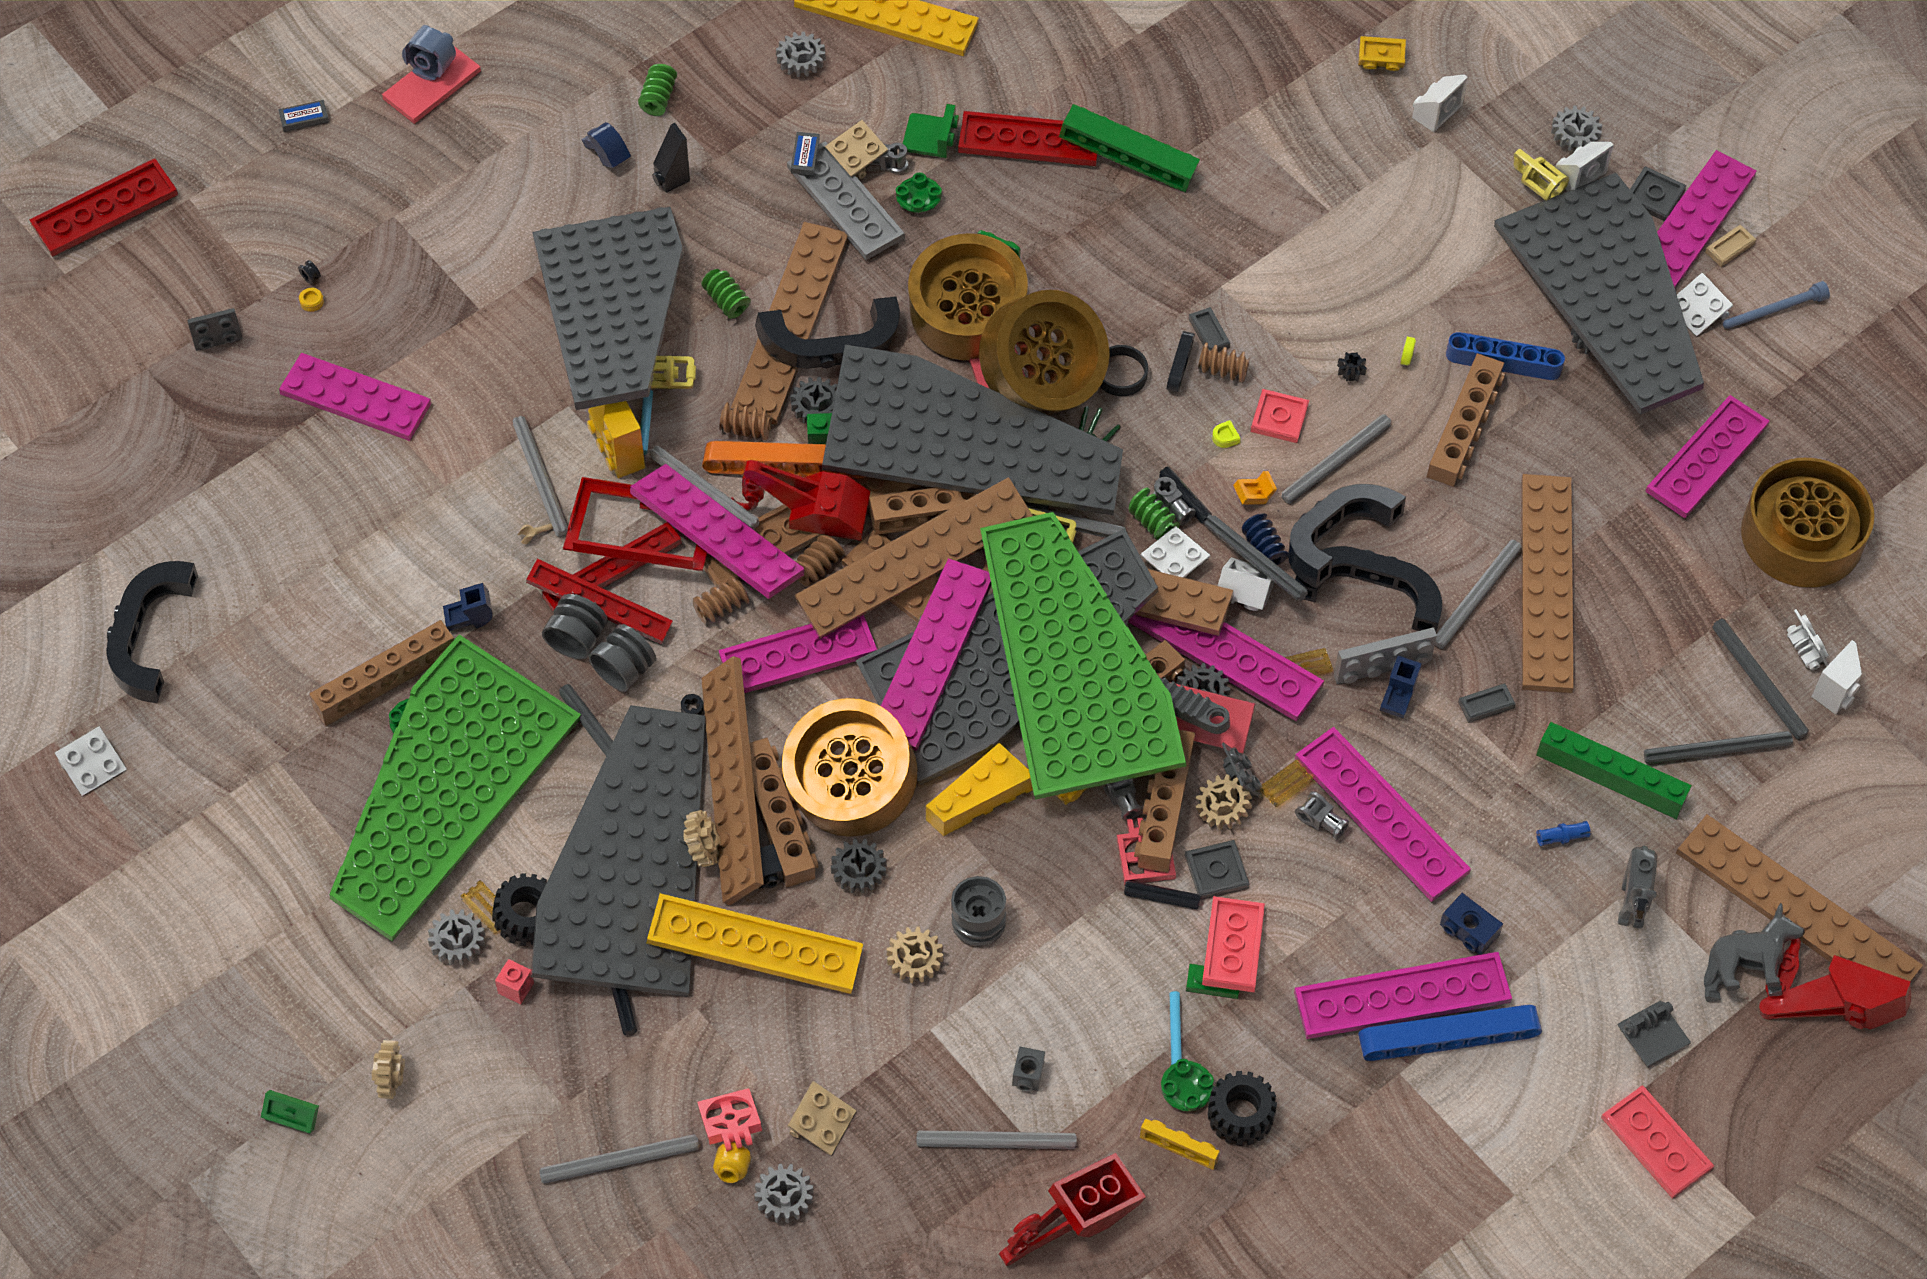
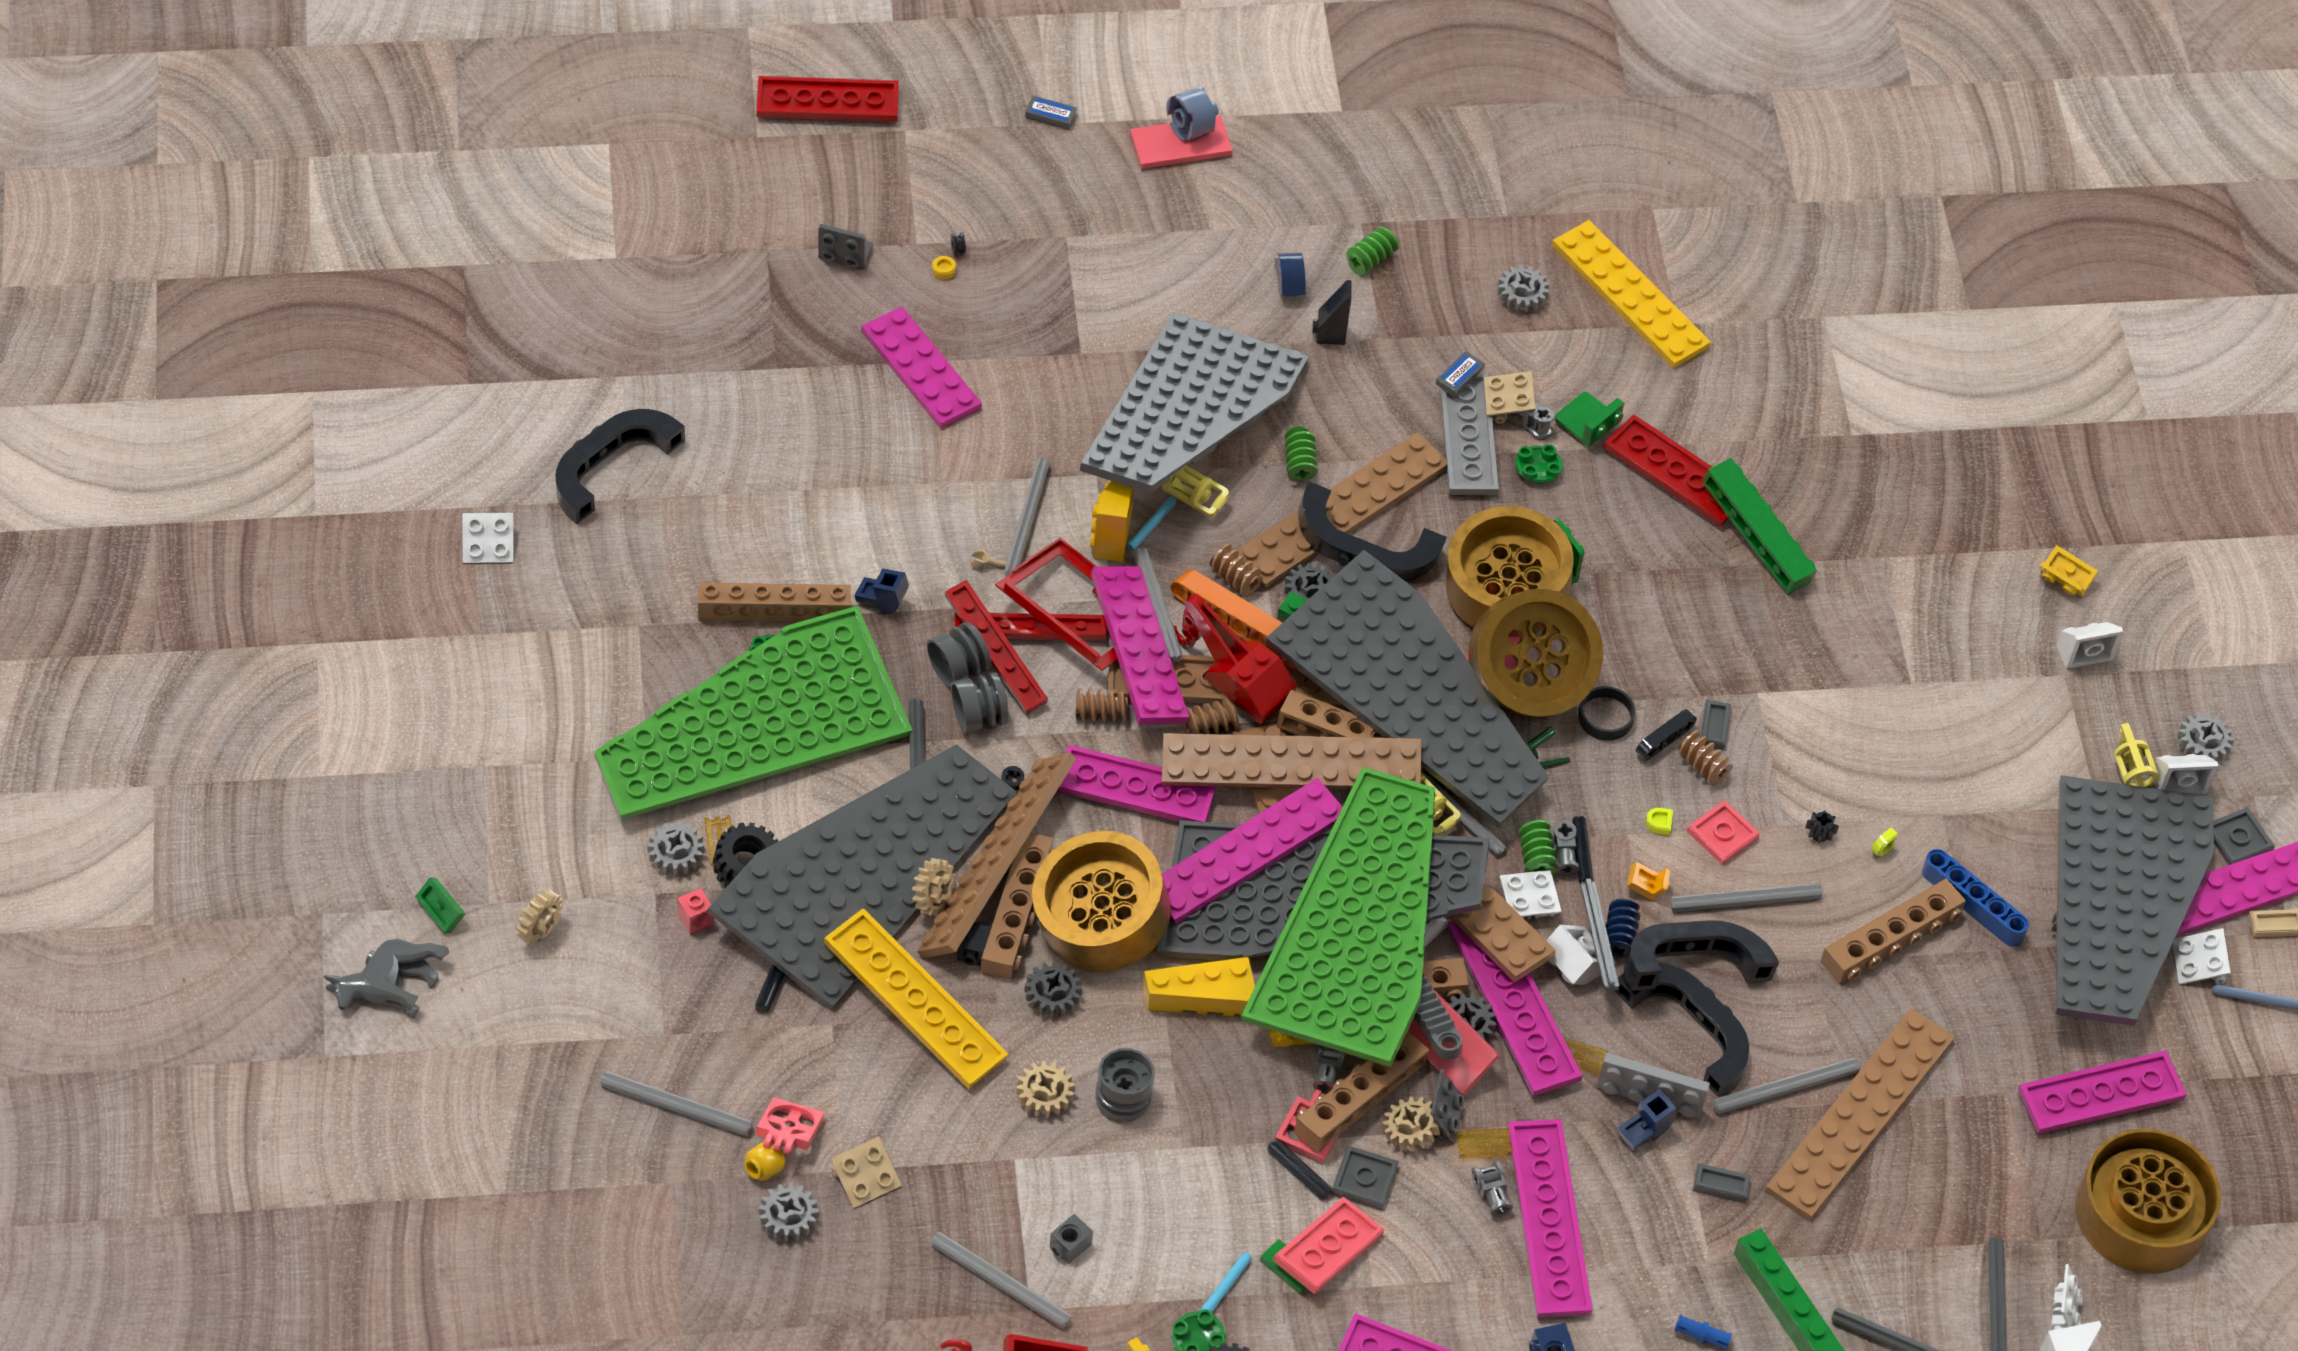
camera: 30 degrees right, 5 degrees down
none -> dark grey animal [323,938,449,1018]

